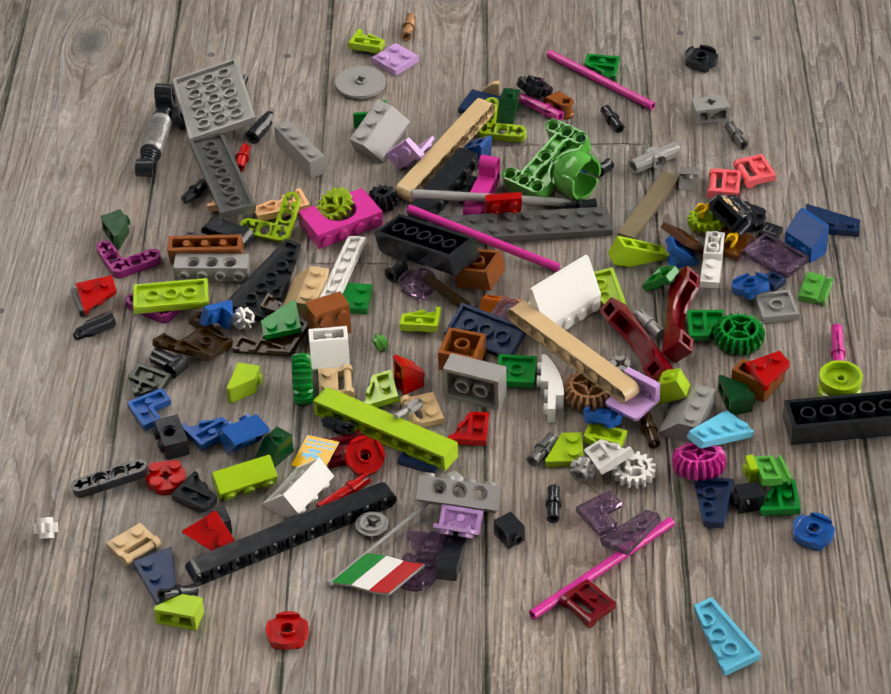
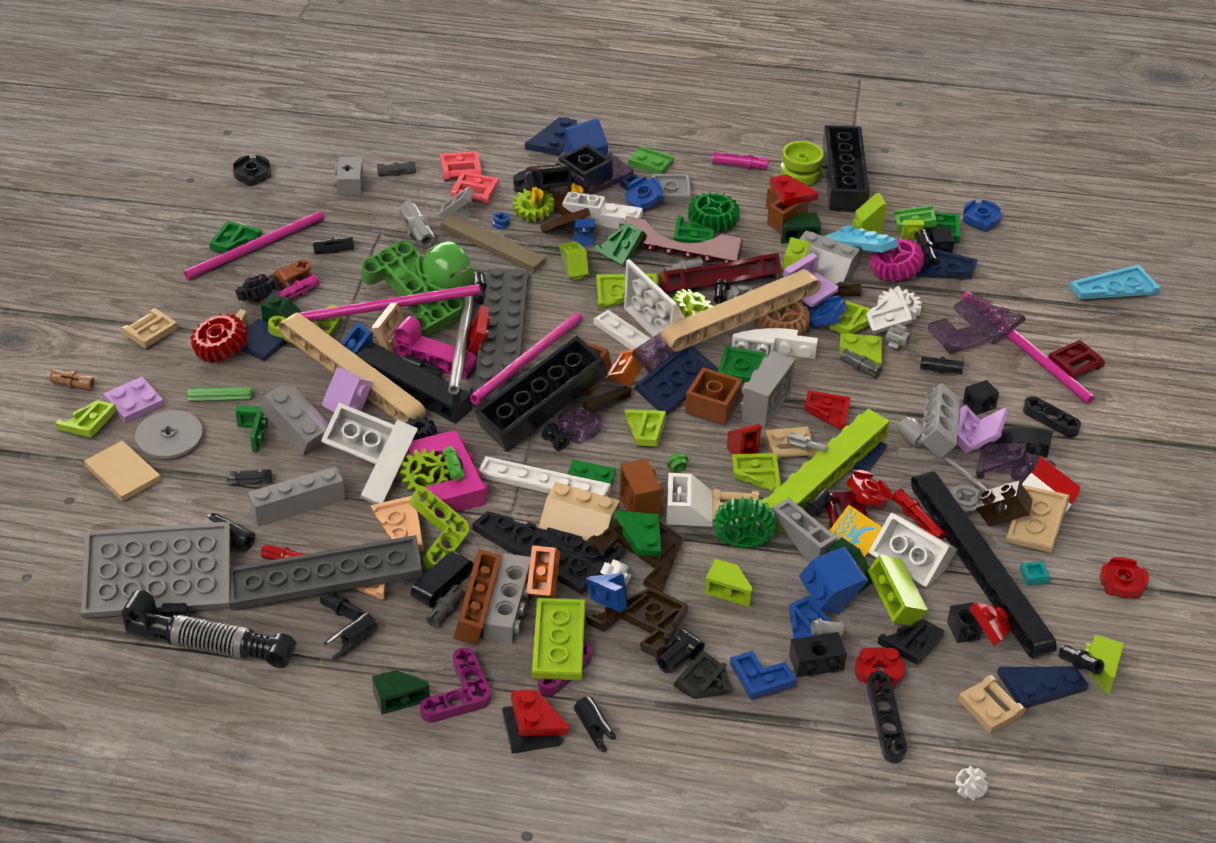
camera: 85 degrees left, 0 degrees up
none -> tan tile [84,440,161,502]
none -> tan plate [121,308,178,349]
none -> bright green axle [187,387,252,401]
none -> red gear [190,313,248,364]
none -> black axle [227,469,272,485]
none -> dark pink piece [300,284,481,321]
none -> white slope [321,403,394,465]
none -> black piece [324,612,378,659]
none -> white tile [360,419,418,504]
none -> tan plate [372,303,404,353]
none -> bright green axle [442,446,464,482]
none -> blue bush [493,212,510,229]
none -> orange brick [527,546,560,598]
none -> black slope [558,144,613,186]
none -> lime gear [672,289,713,318]
none -> black pin [714,279,730,304]
none -> light grey slope [772,498,837,562]
none -> light grey pin [811,618,844,637]
none -> lime slope [852,193,886,235]
none -> black pin [914,229,938,267]
none -> dark brown brick [975,481,1033,527]
none -> tan tile [1006,485,1069,553]
none -> teal tile [1019,561,1050,586]
none -> black beam [1023,396,1081,437]

